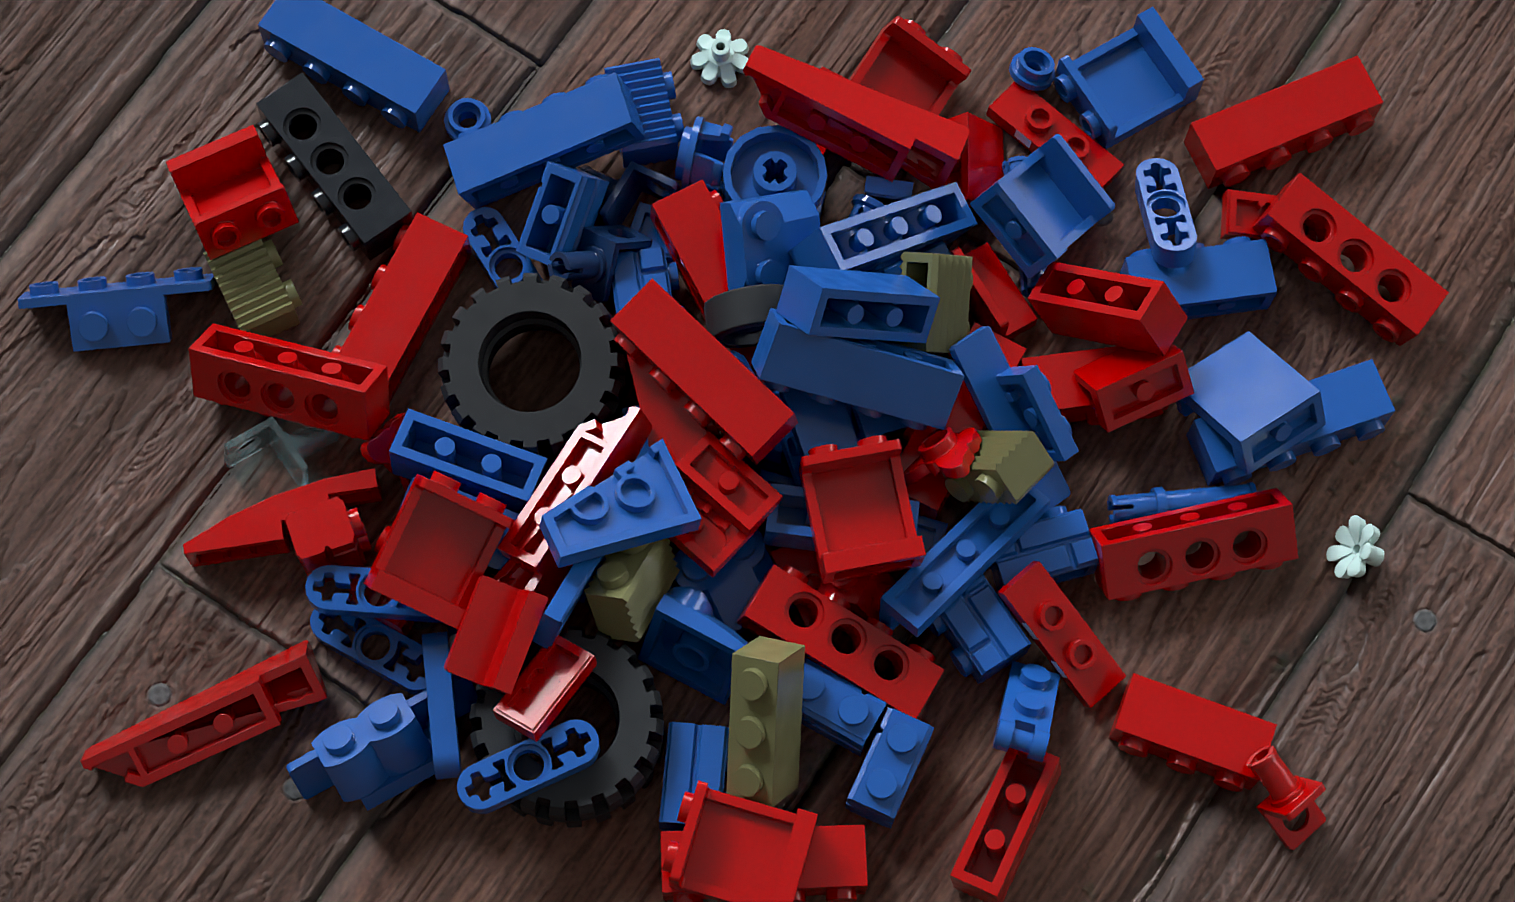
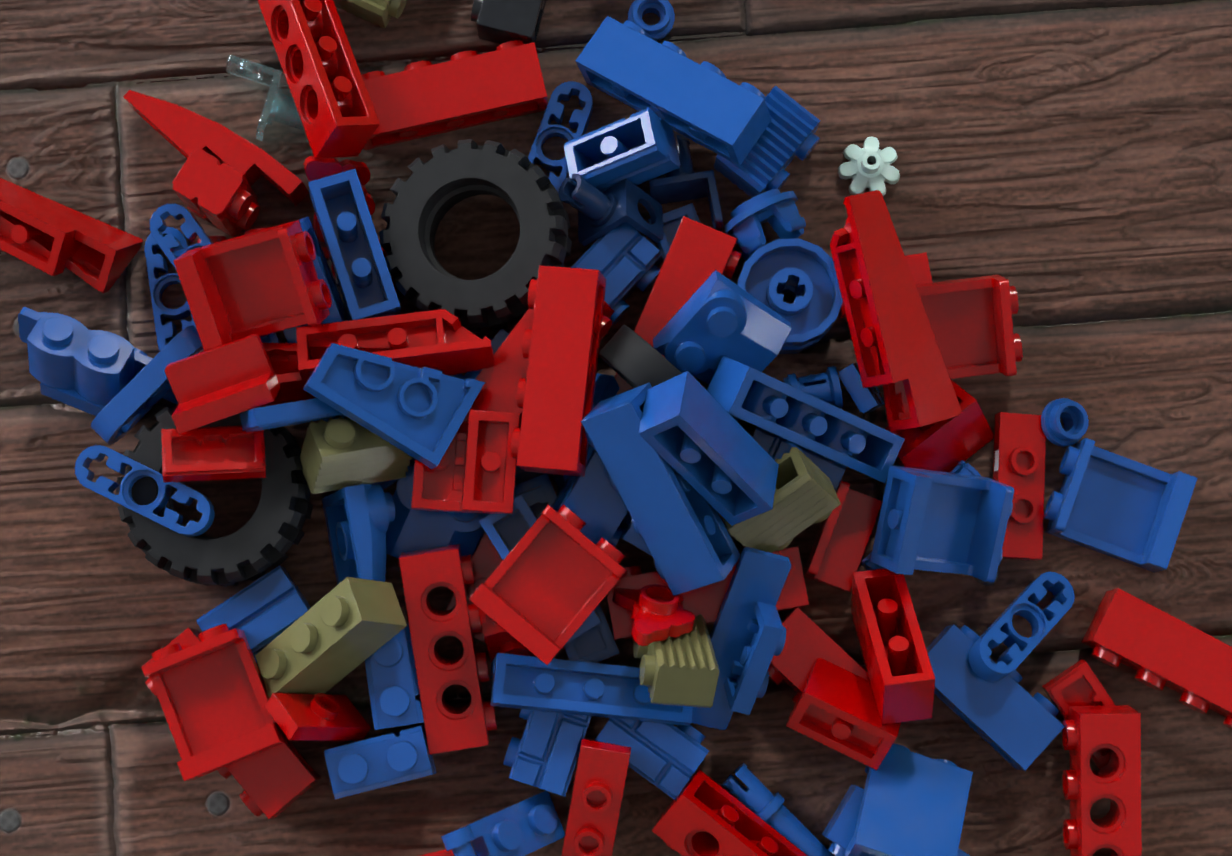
camera: 50 degrees right, 10 degrees up
none -> red plate [265,693,371,741]

